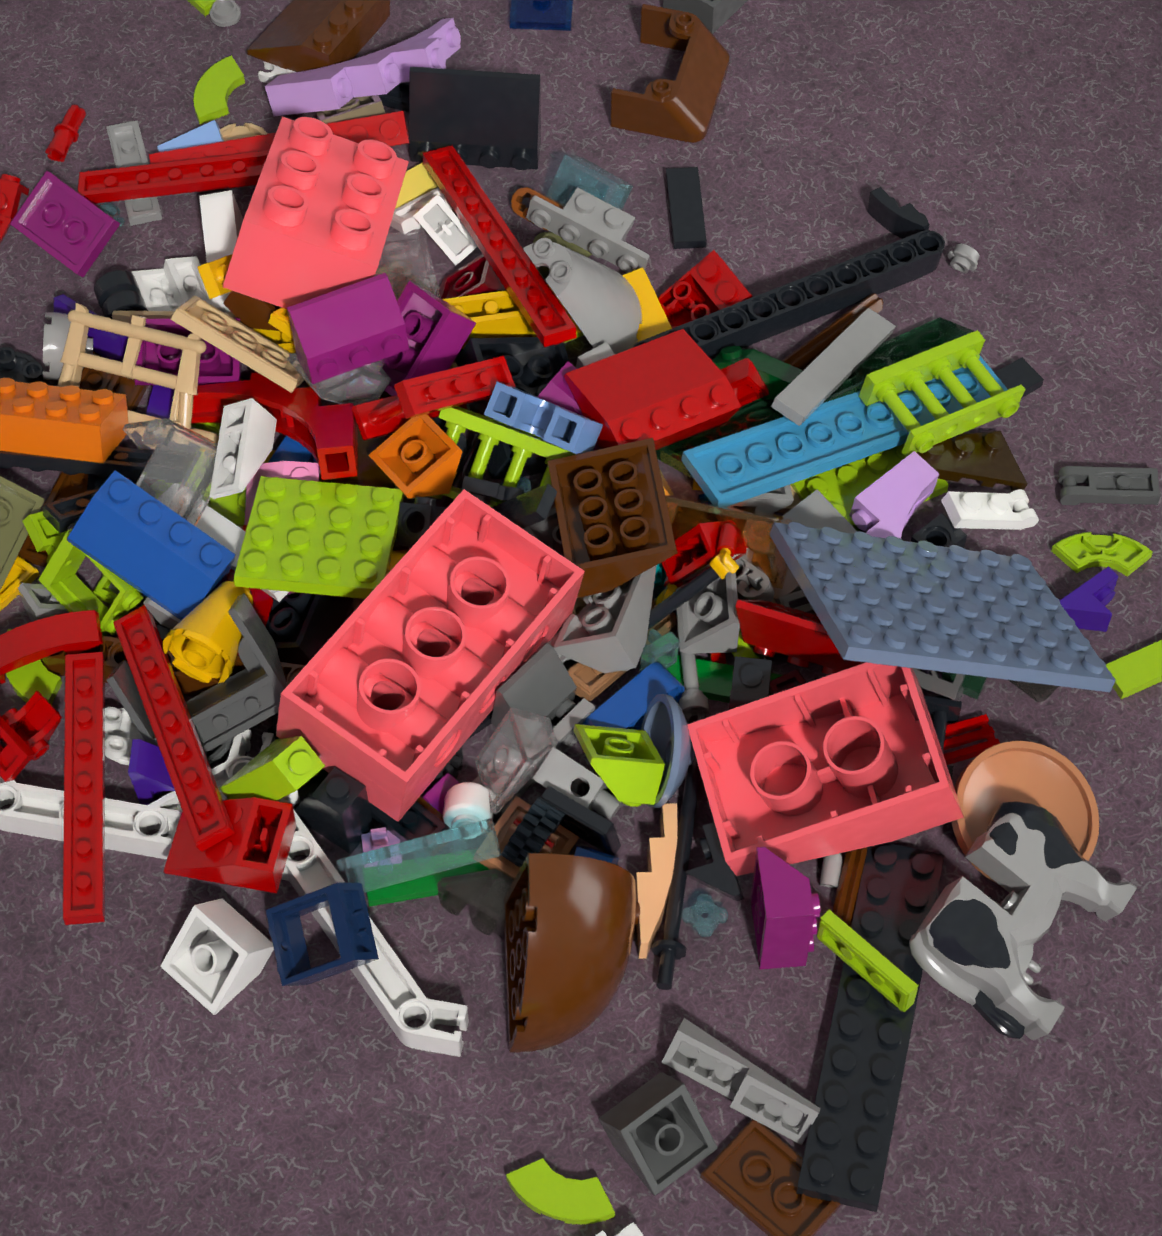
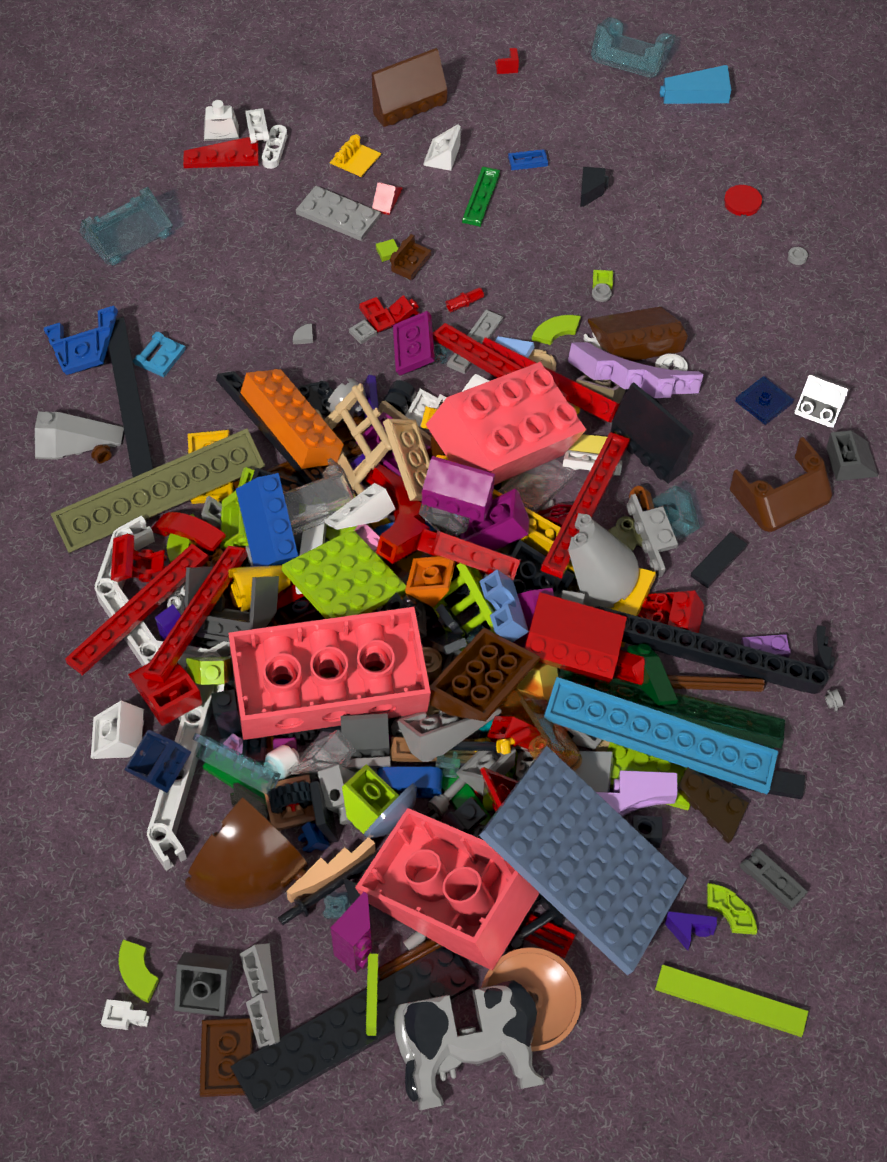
camera: 45 degrees right, 0 degrees up
white slope [413,194,478,265] -> none
light grey tile [771,307,896,426] -> none
lime fence [859,330,1025,457] -> none
white plate [941,489,1039,530] -> none
none -> white gear [655,354,688,371]
none -> medium lavender plate [741,634,790,657]

